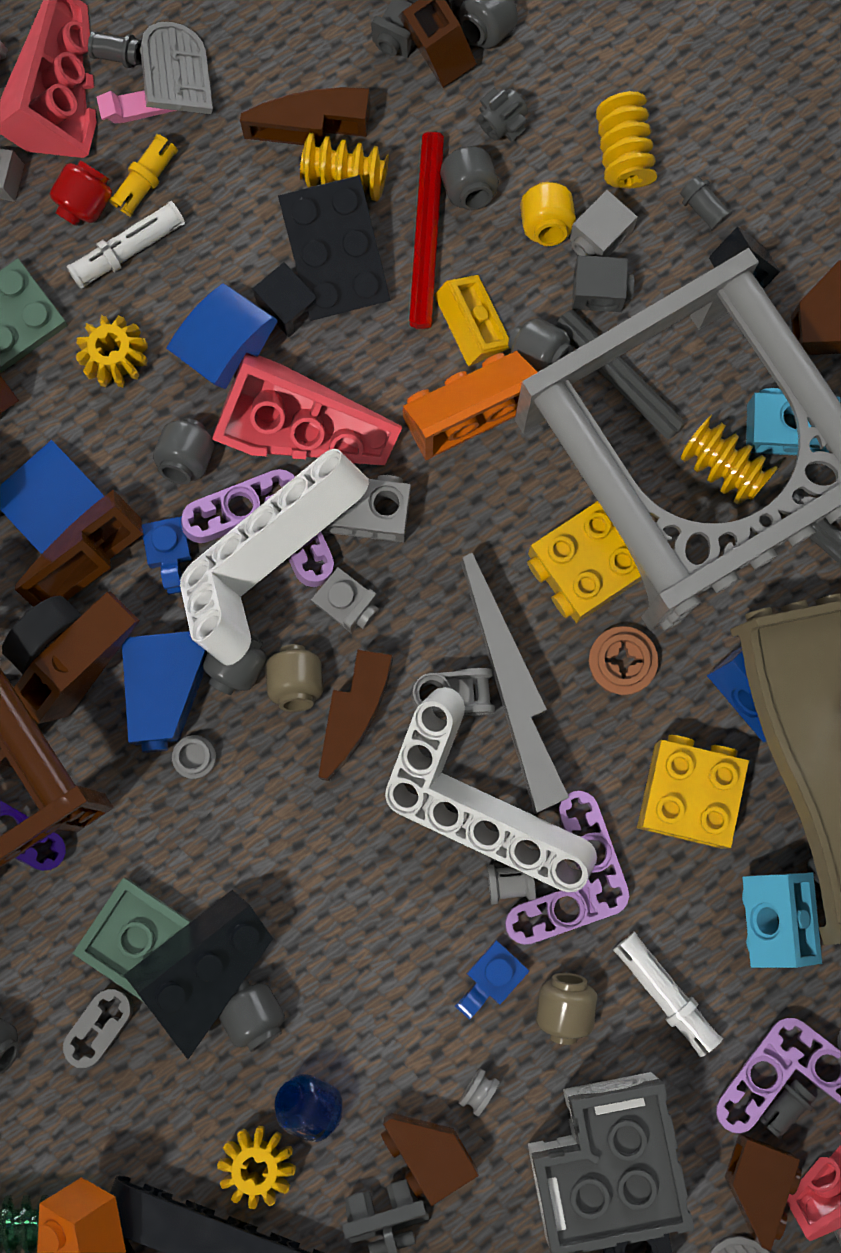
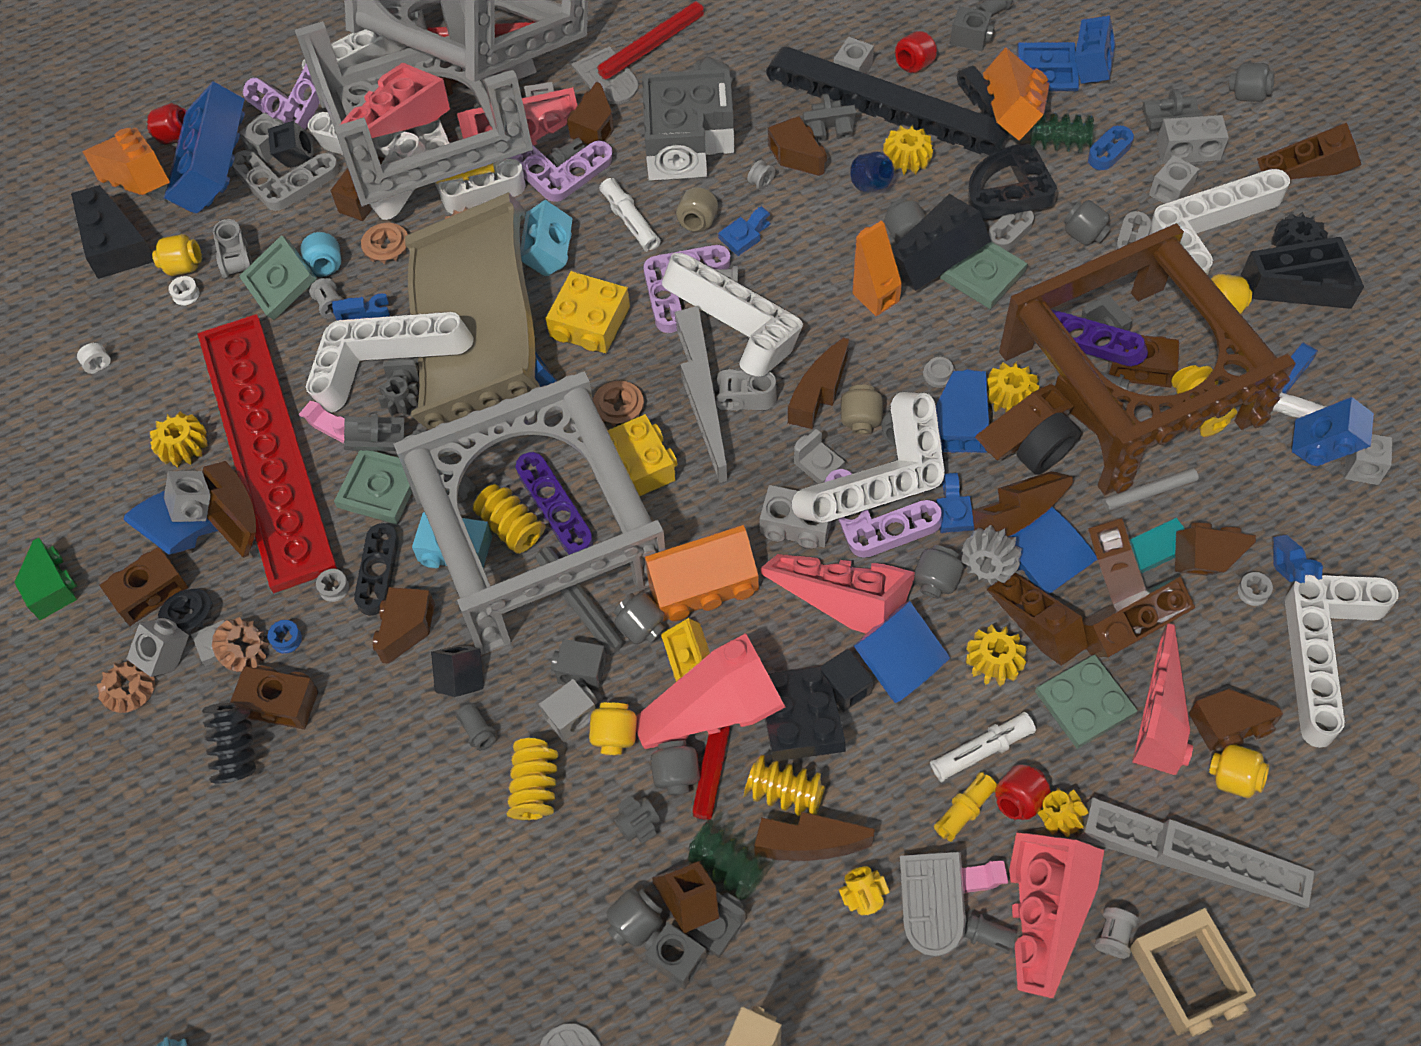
camera: 170 degrees left, 20 degrees down
none -> dark purple beam [516,452,593,555]
none -> coral wedge [636,633,785,749]
none -> clear green piece [688,819,771,900]
none -> yellow gear [839,866,890,915]
none -> orange slope [852,220,902,317]
none -> light grey gear [961,525,1022,586]
none -> black beam [968,144,1057,219]
none -> yellow gear [986,361,1039,413]
none -> reddish brown slope [987,573,1088,666]
none -> yellow gear [1038,788,1089,837]

